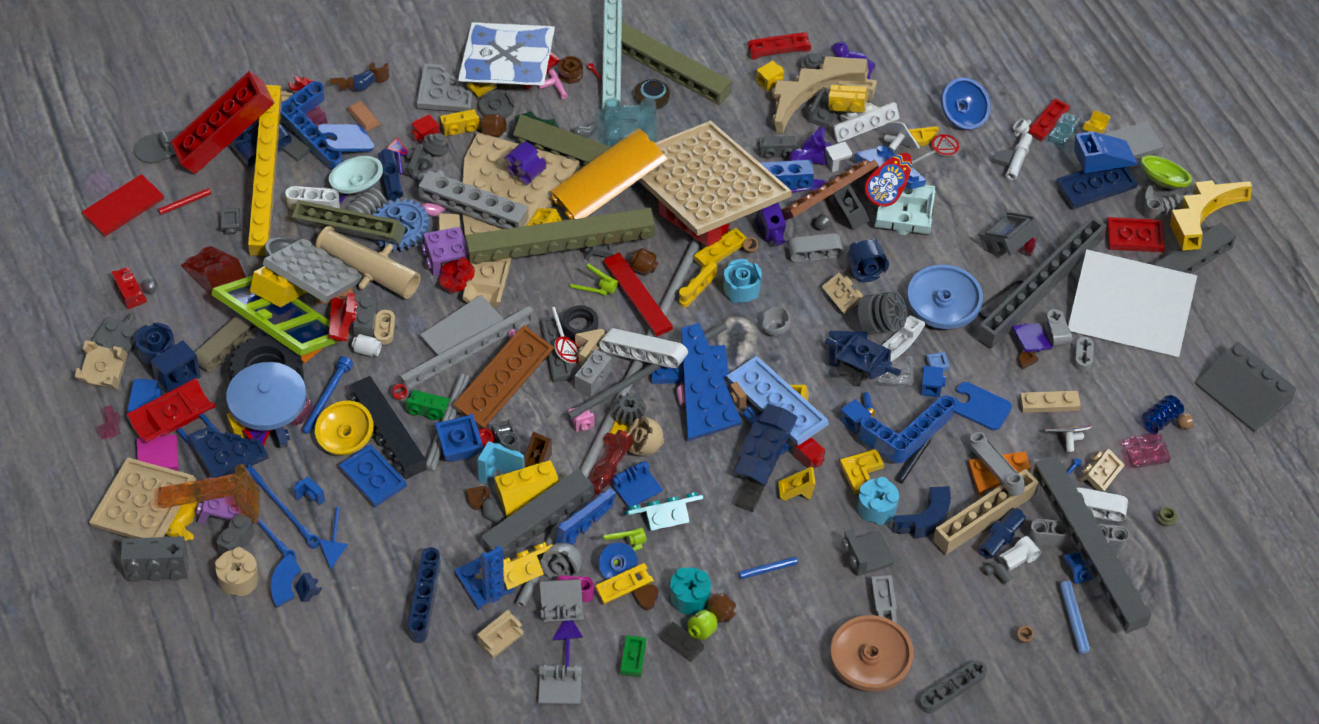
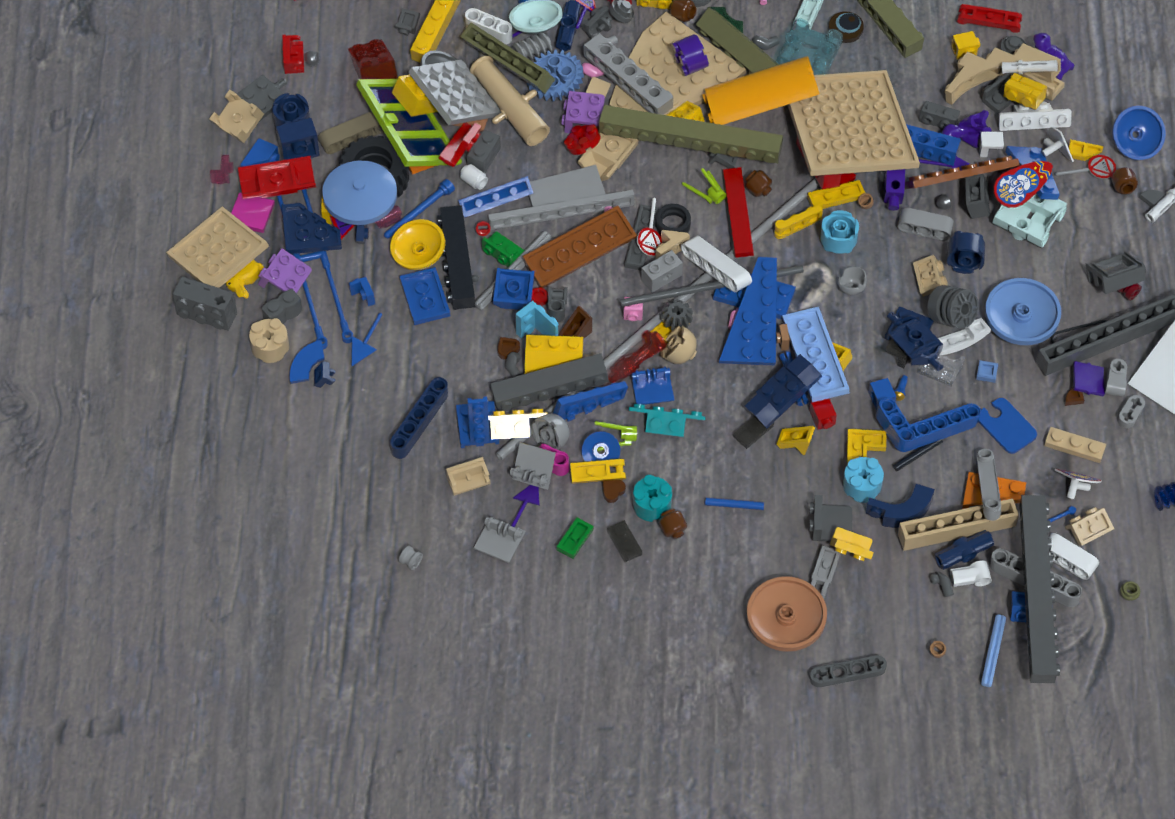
camera: 25 degrees right, 5 degrees up
clear orange bracket [158,464,260,524] -> none
tan plate [374,310,395,345] -> none
lime head [687,610,718,641] -> none
blue brick [921,366,946,397] -> none
clear pink plate [1122,433,1171,468] -> none
none -> slope [458,176,534,218]
none -> yellow bracket [830,527,874,561]
none -> white pin [1002,60,1058,75]
none -> reddish brown head [1112,167,1138,195]

